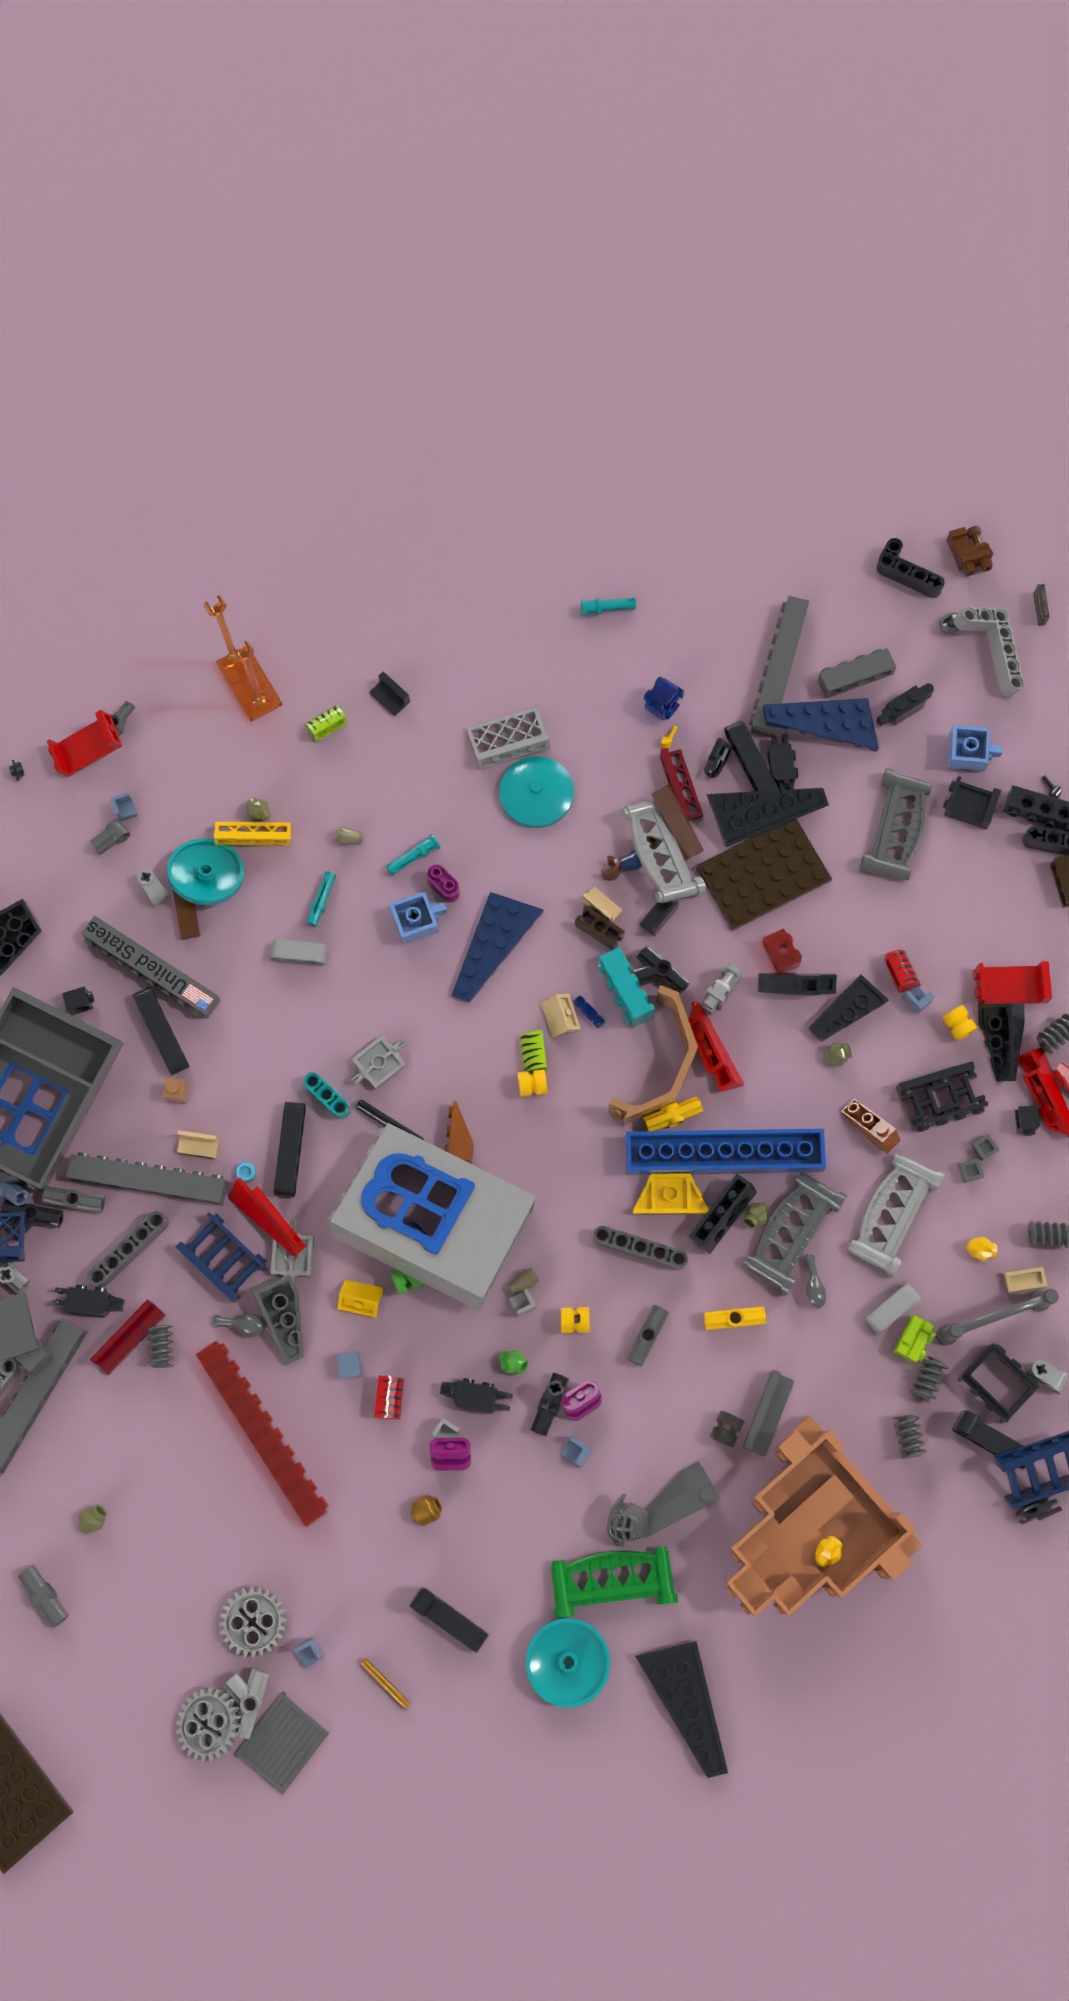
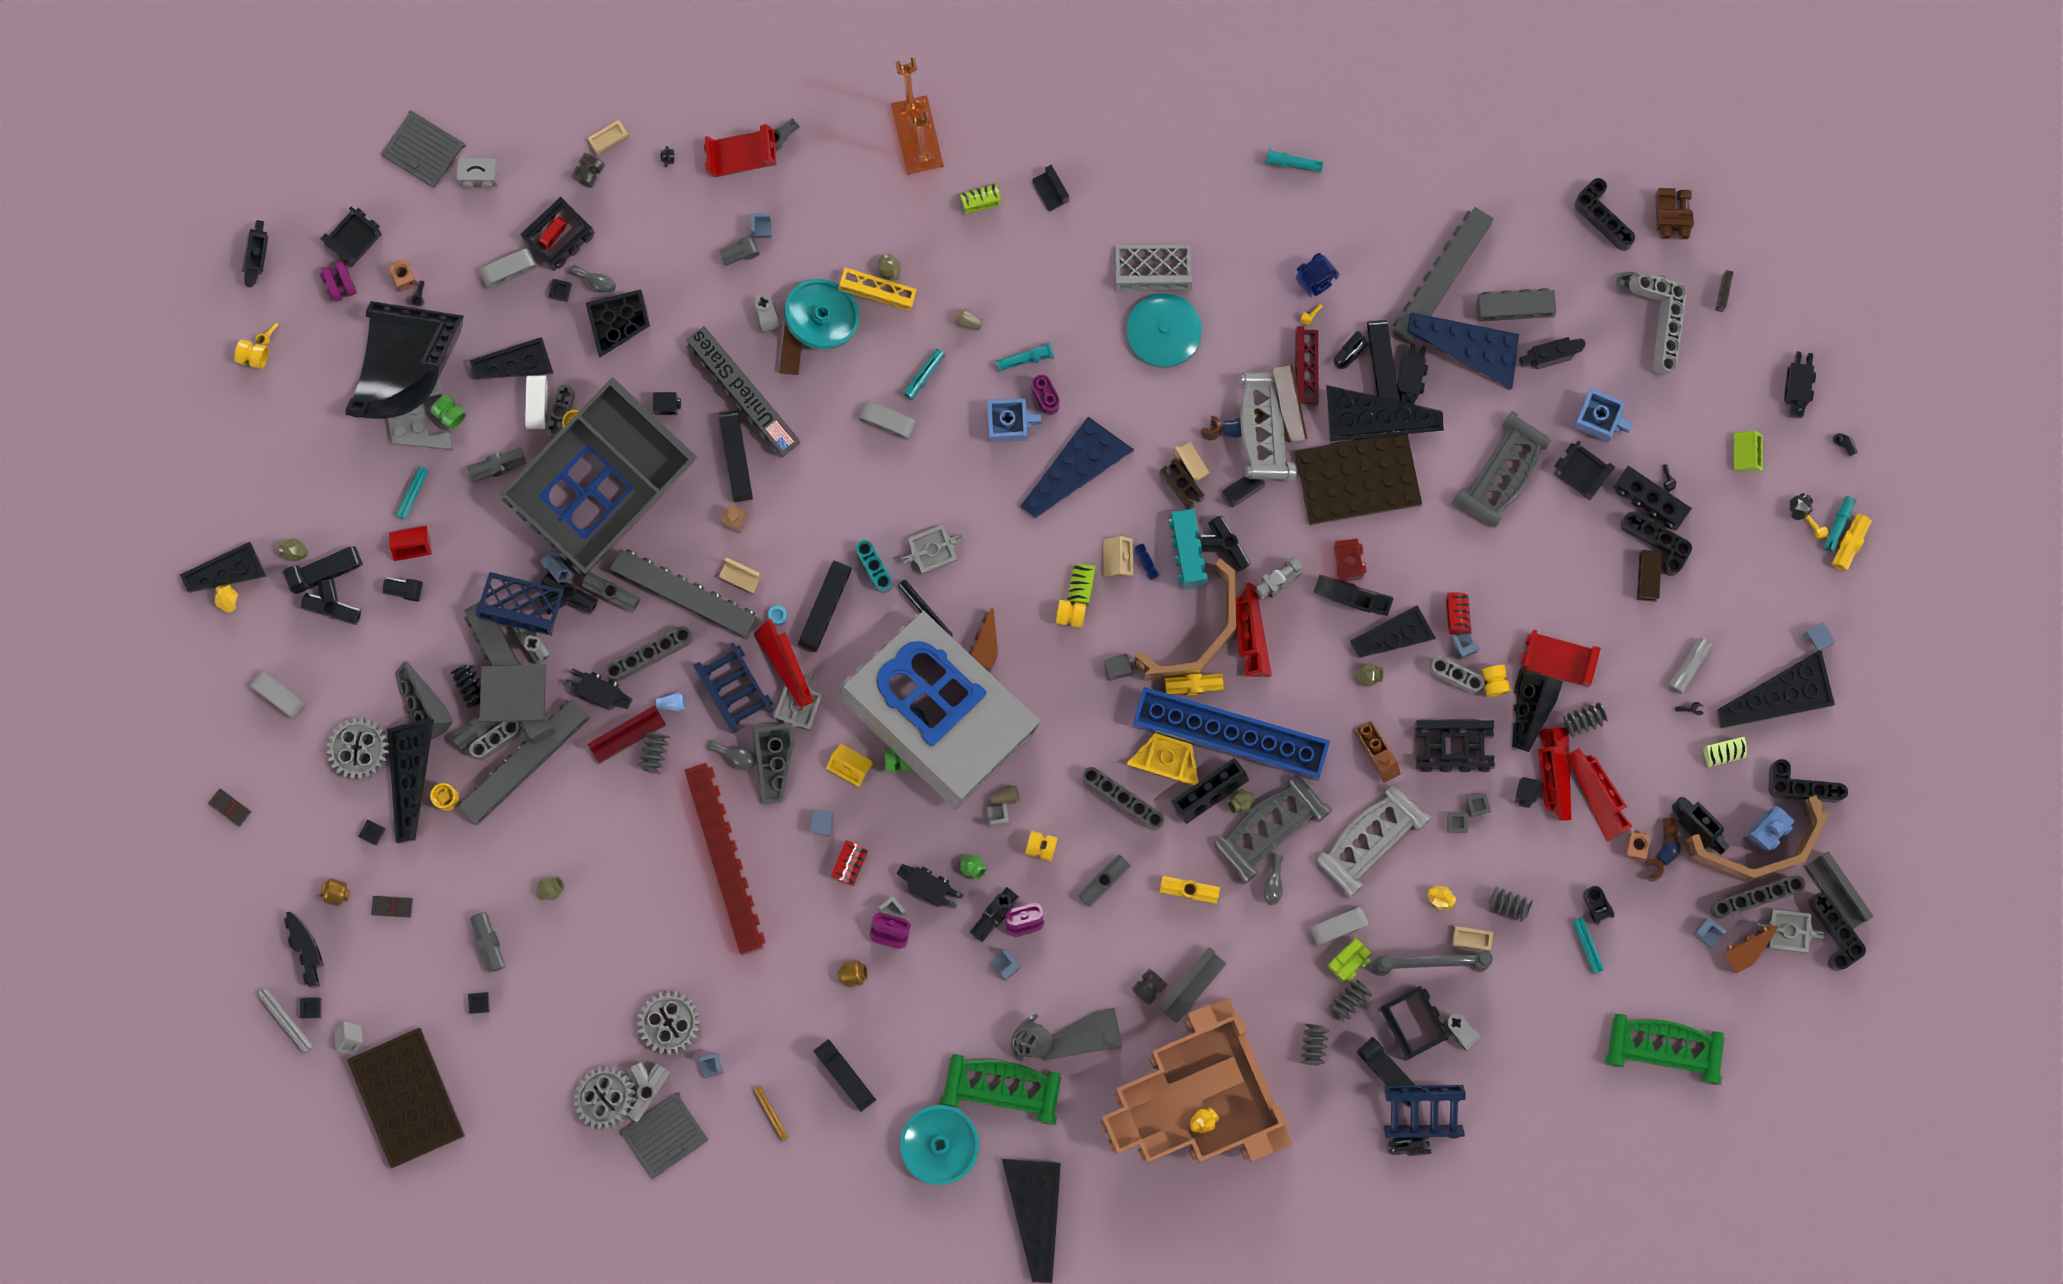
camera: 15 degrees right, 5 degrees up
none -> black tile [468,992,490,1014]
none -> light blue cone [656,692,686,711]
none -> dark grey brick [1104,654,1134,681]
none -> light grey beam [1430,657,1484,694]

